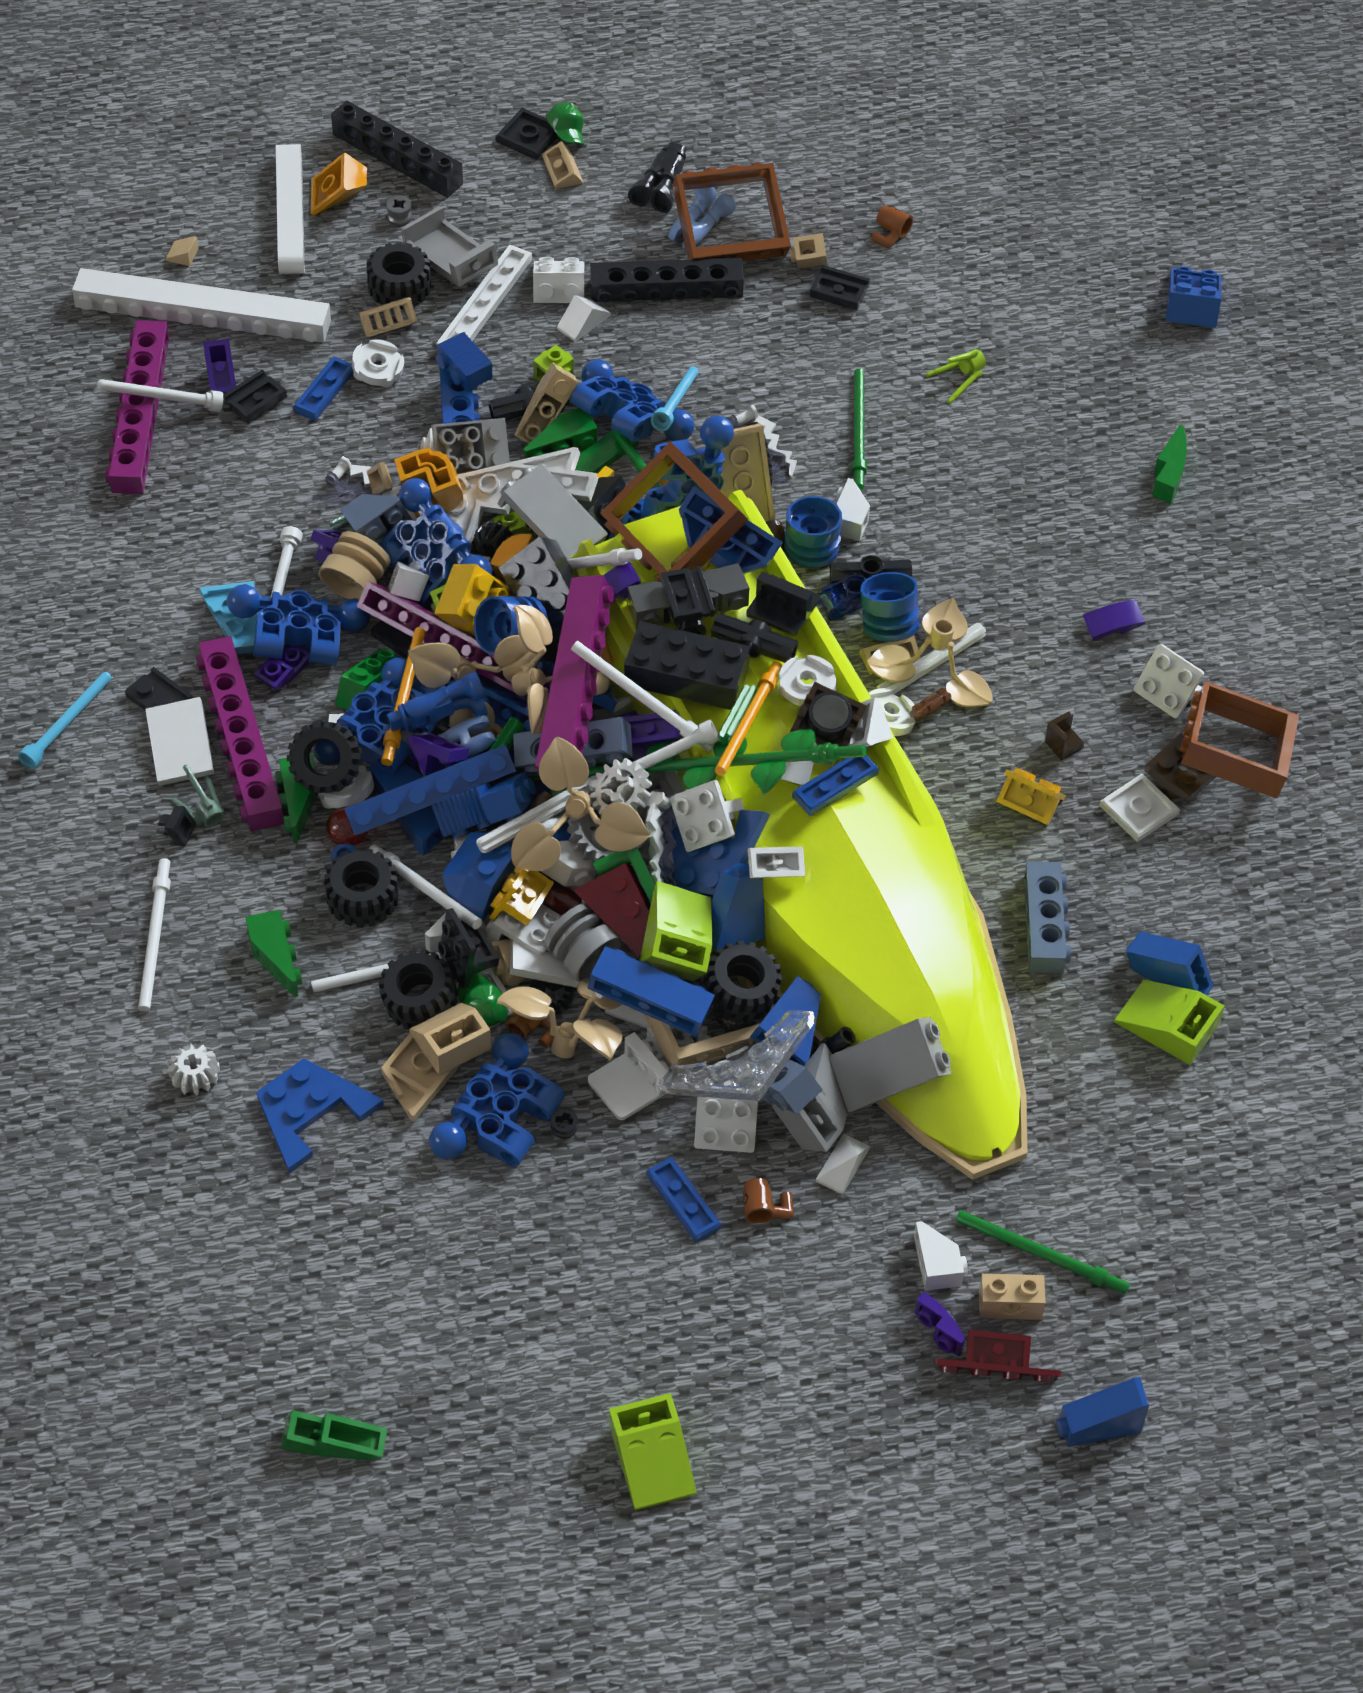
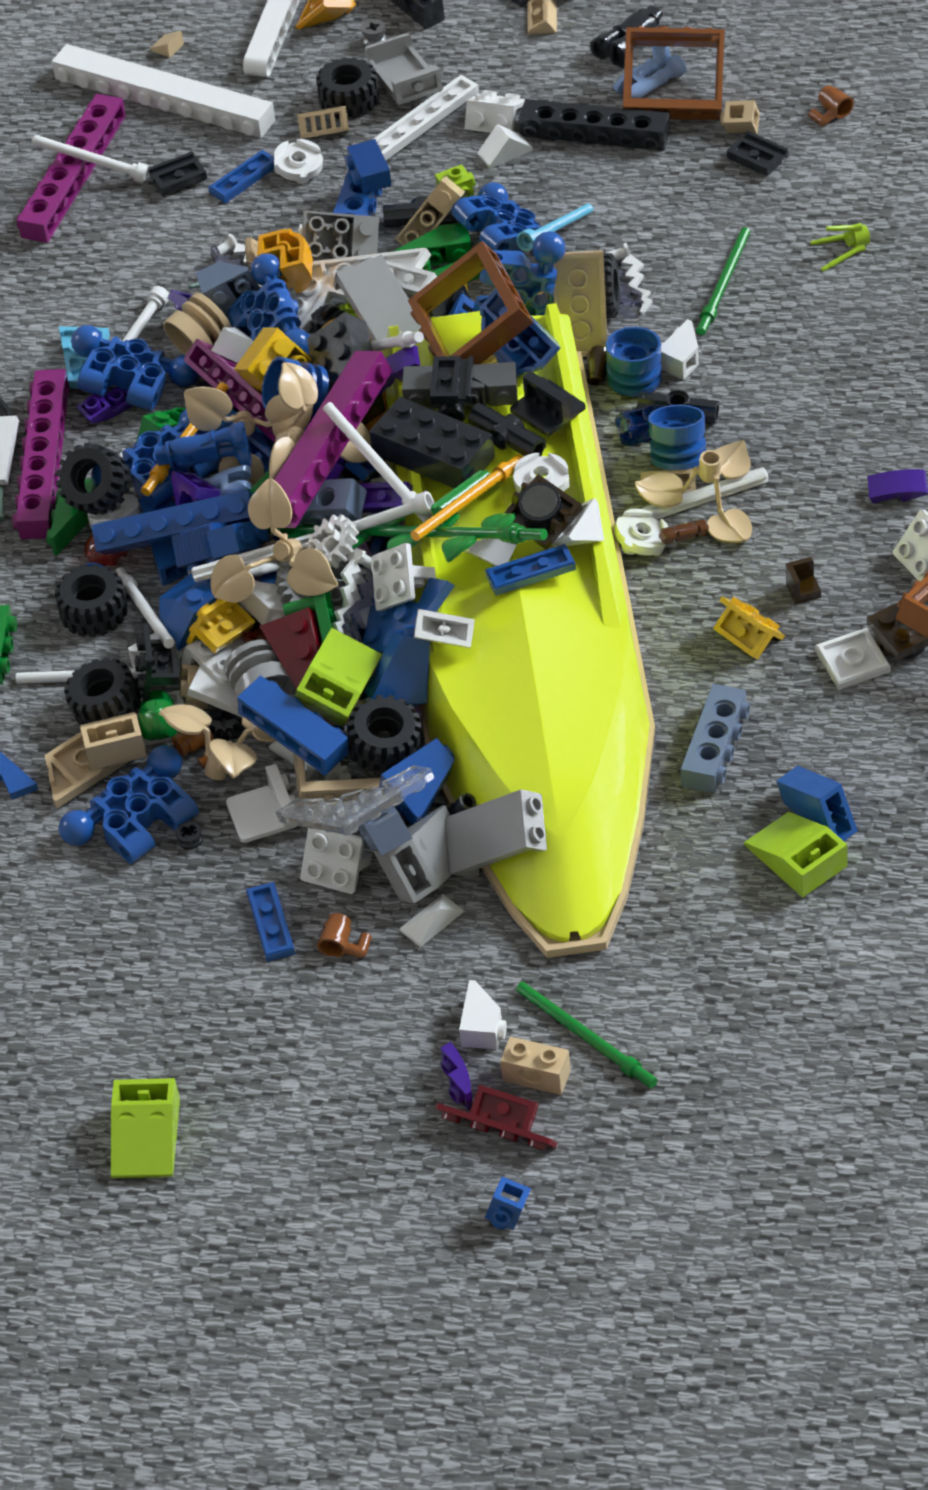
camera: 25 degrees right, 5 degrees down
dark purple slope [203,339,236,393] -> none
blue slope [1056,1377,1149,1447] -> none
none -> blue brick [485,1176,531,1230]

